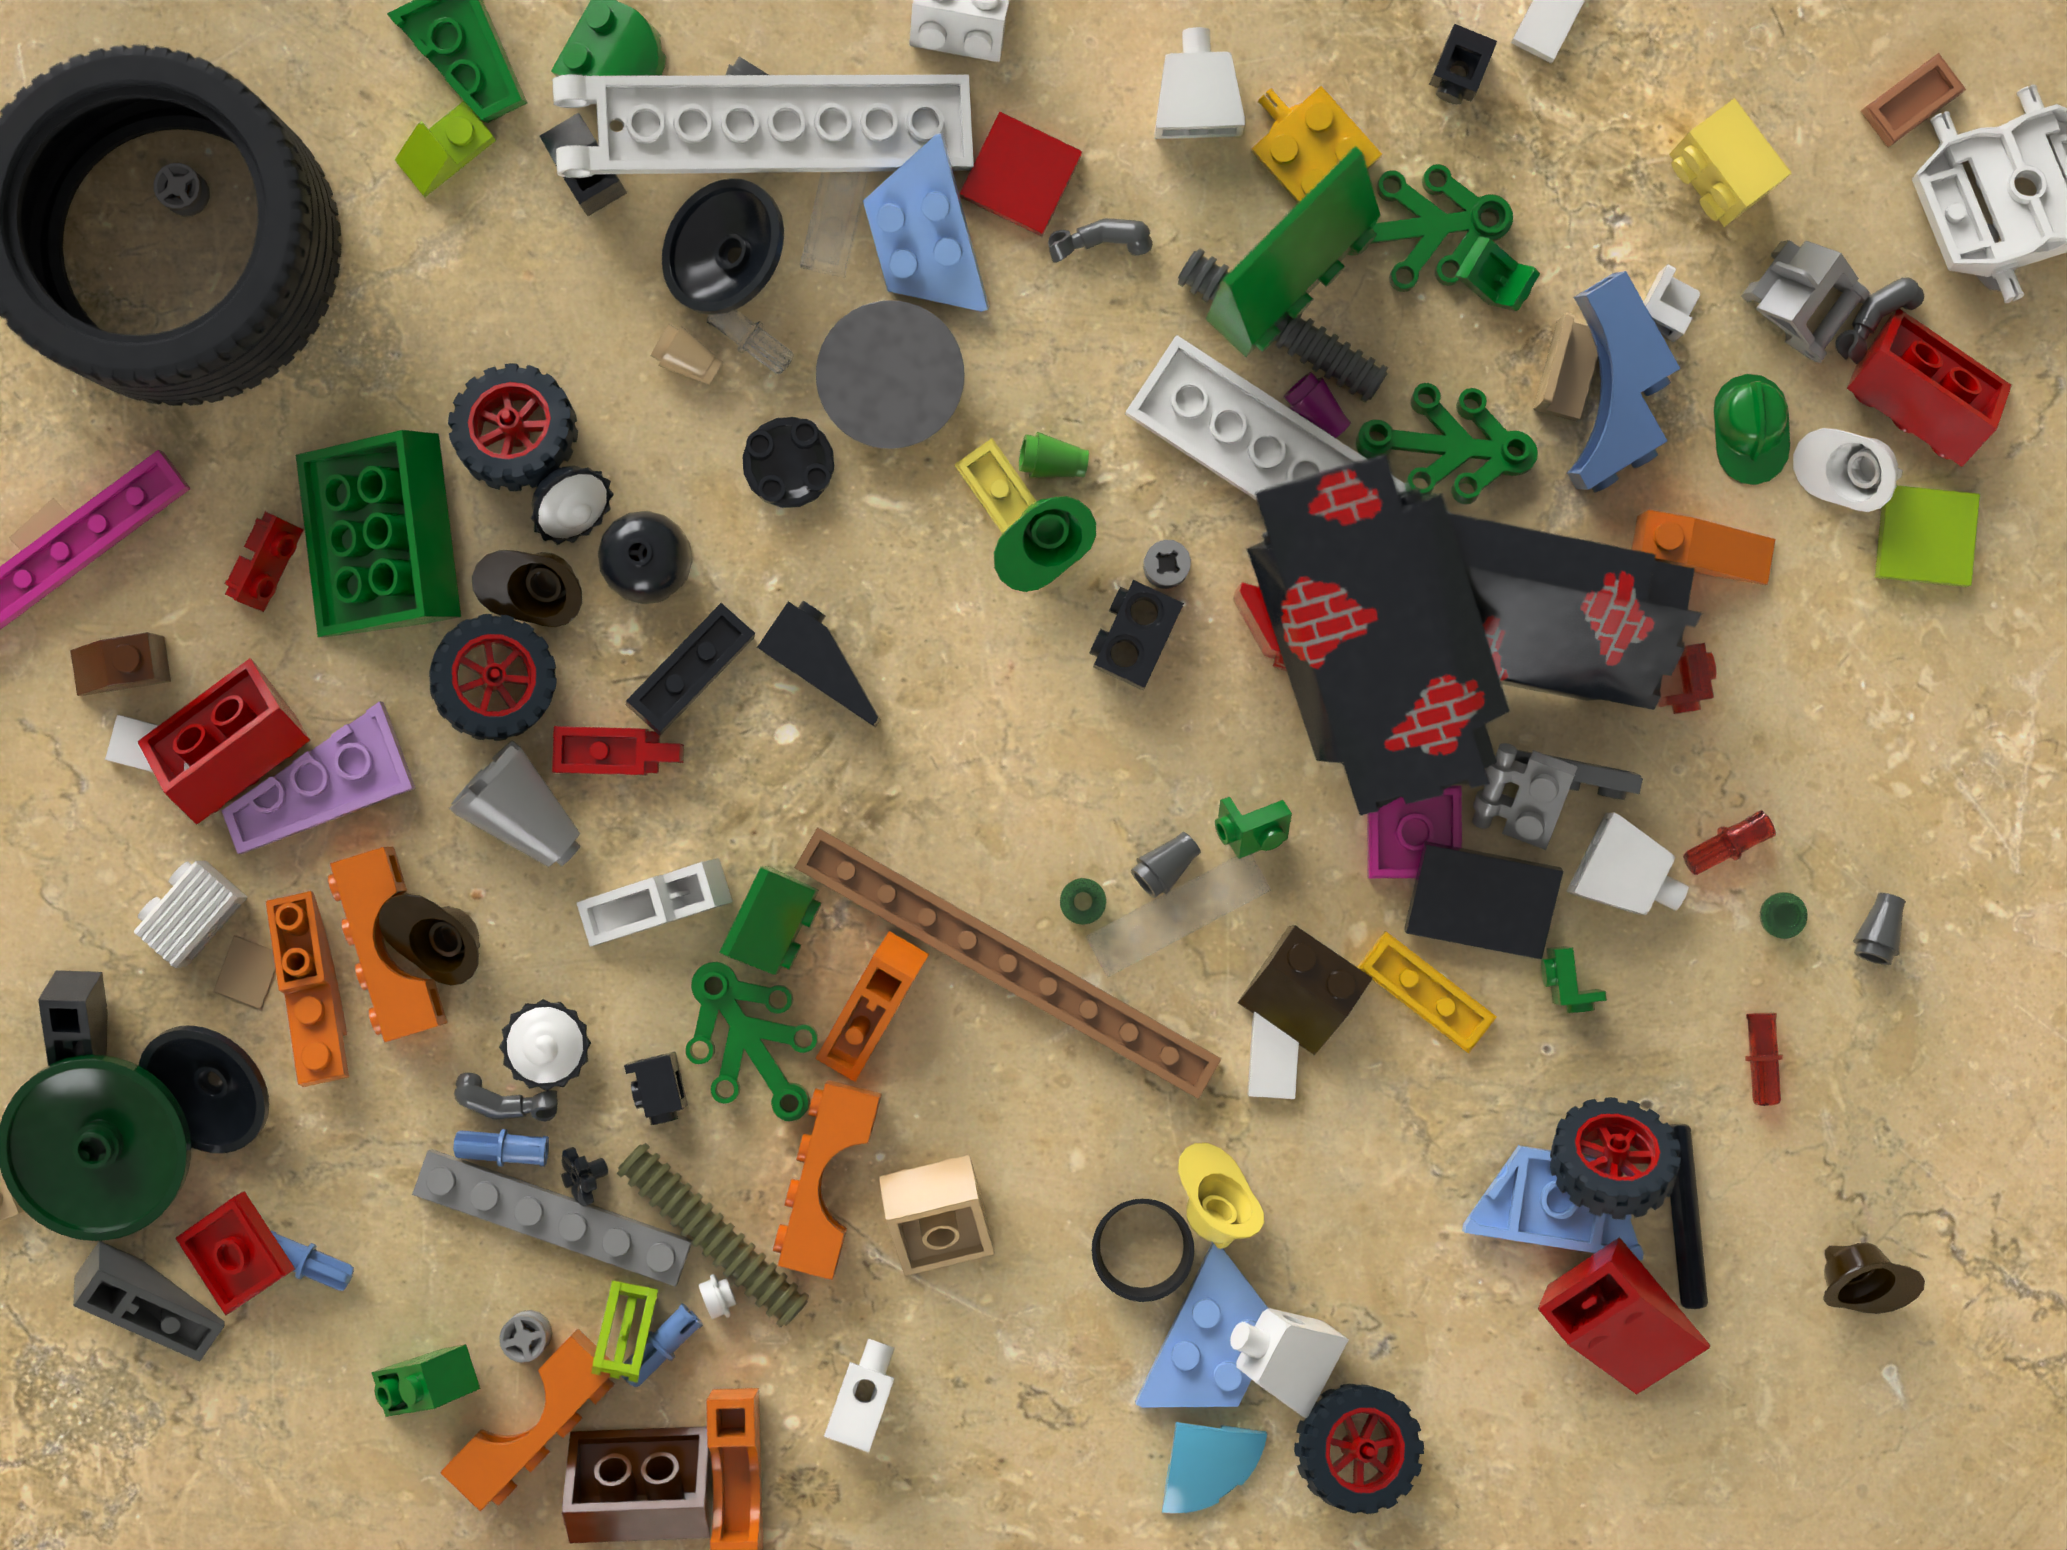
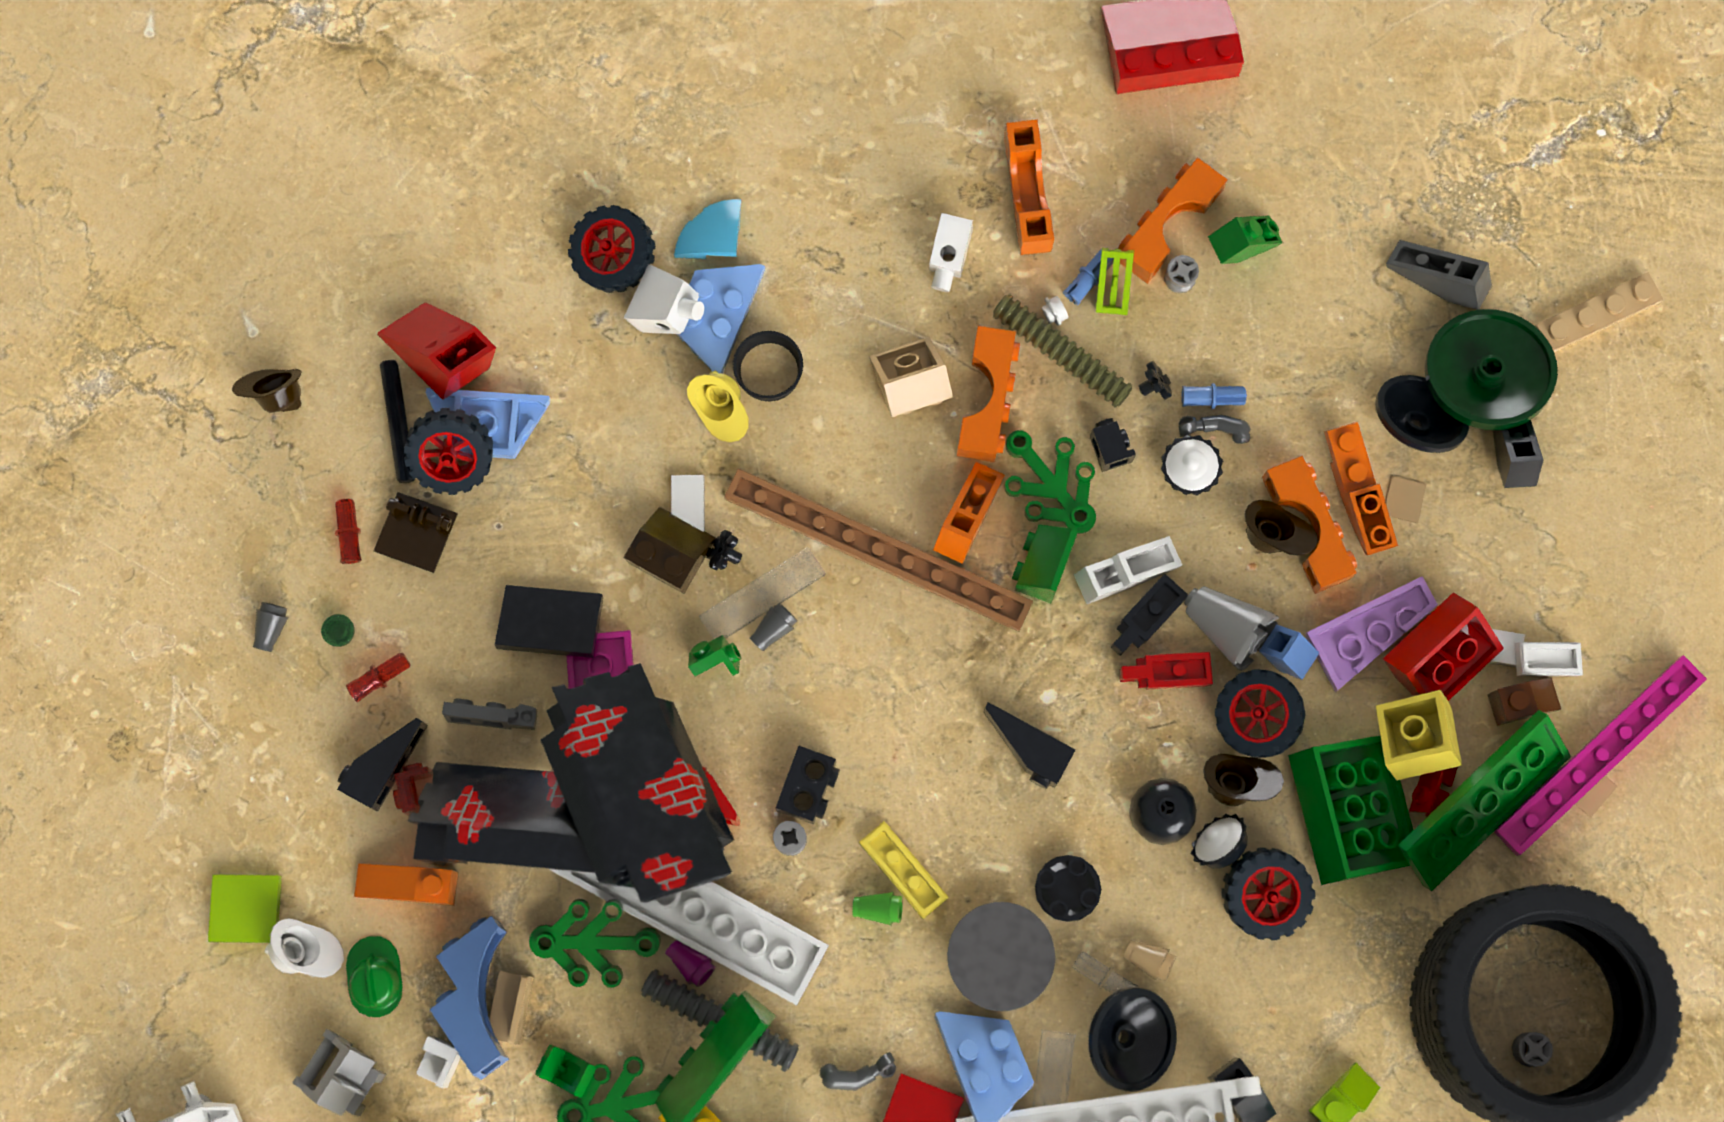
camera: 175 degrees right, 10 degrees down
white brick [134,861,247,968] -> none
red tile [175,1191,295,1316] -> none
medium blue axle [271,1230,354,1291] -> none
light grey plate [412,1149,693,1287] -> none
reddish brown slope [562,1426,713,1543] -> none
black hinge [626,603,755,736] -> none
green piece [994,496,1096,592] -> none
clear green plate [1060,878,1106,925] -> none
yellow tile [1357,931,1497,1053] -> none
light grey plate [1472,743,1578,850] -> none
green bracket [1541,946,1607,1013] -> none
white torso [1566,813,1689,915] -> none
dark grey arm [1835,277,1925,364] -> none
red slope [1846,308,2012,467] -> none
none -> black slope [337,718,428,811]
none -> dark brown hinge [374,492,458,573]
none -> black plant [706,530,742,571]
none -> black hinge [1111,574,1188,656]
none -> medium blue brick [1259,624,1319,680]
none -> light yellow brick [1376,690,1462,780]
none -> green plate [1397,710,1571,892]
none -> white tile [1515,642,1583,676]

